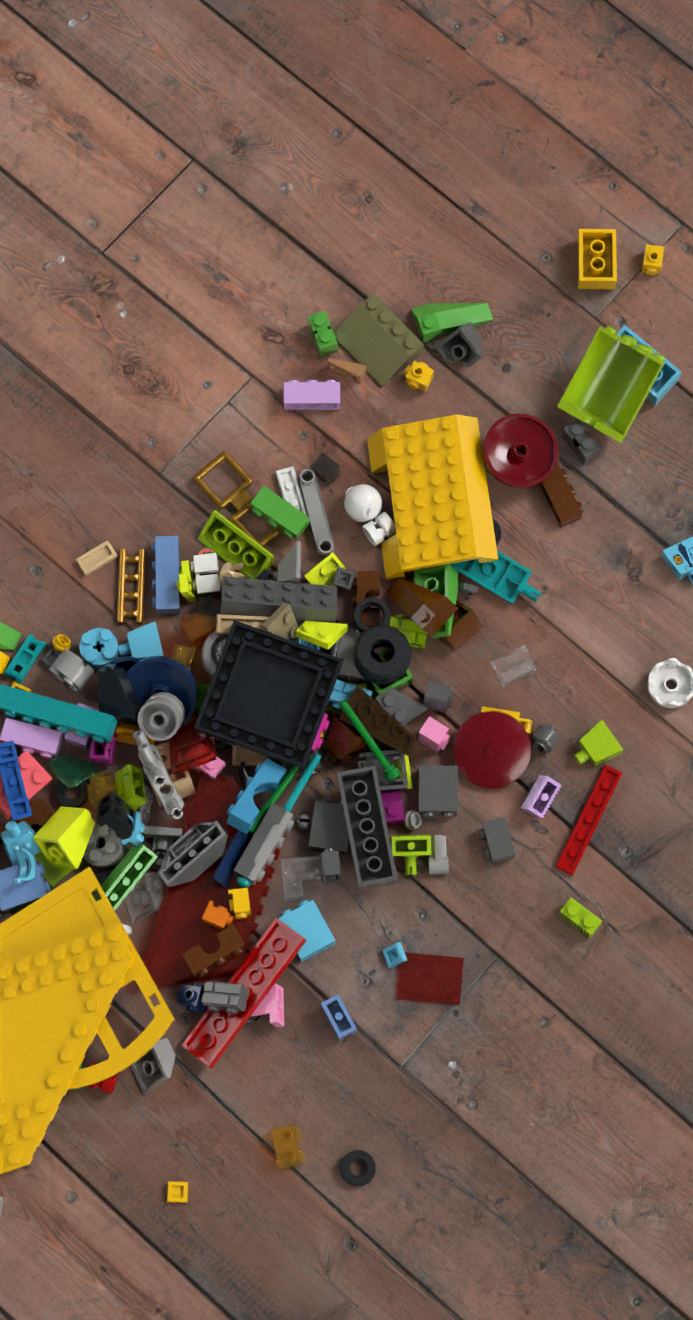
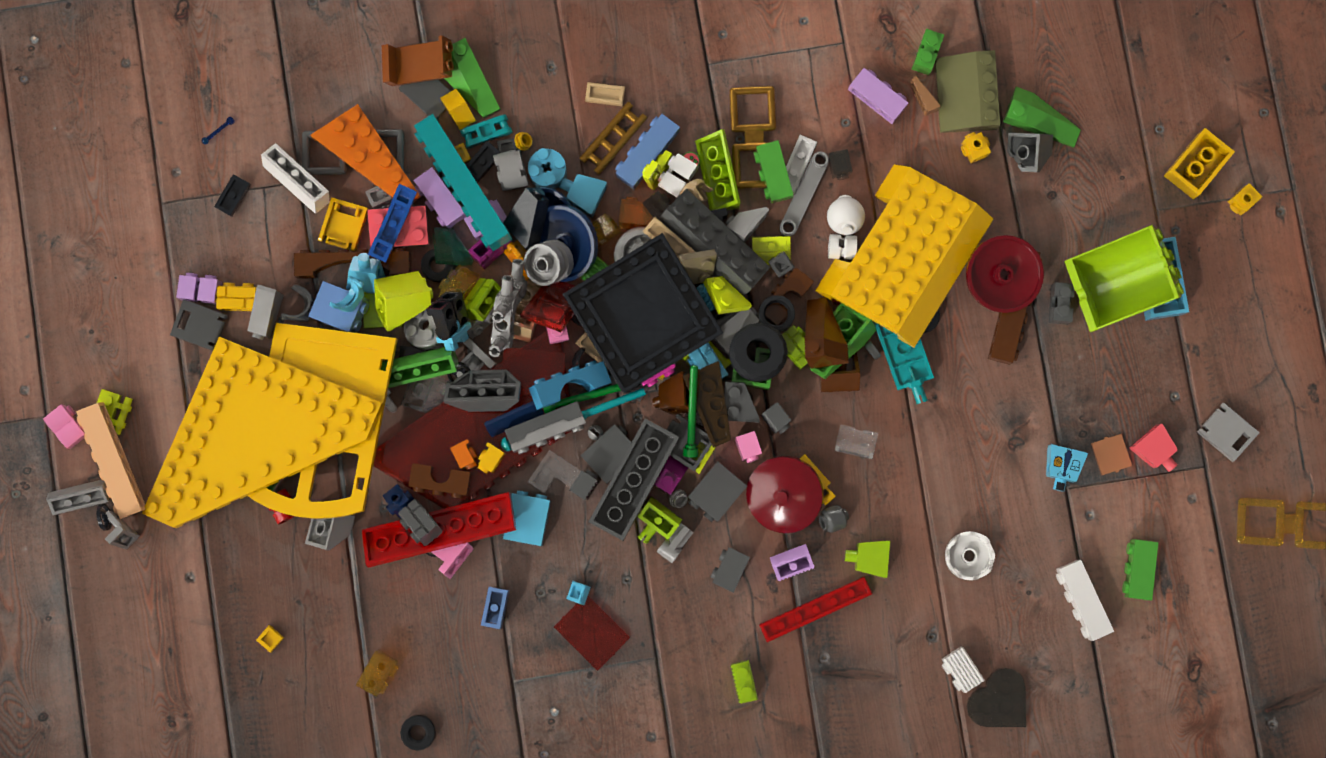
camera: 40 degrees right, 10 degrees up
none -> black hinge [466,141,501,184]

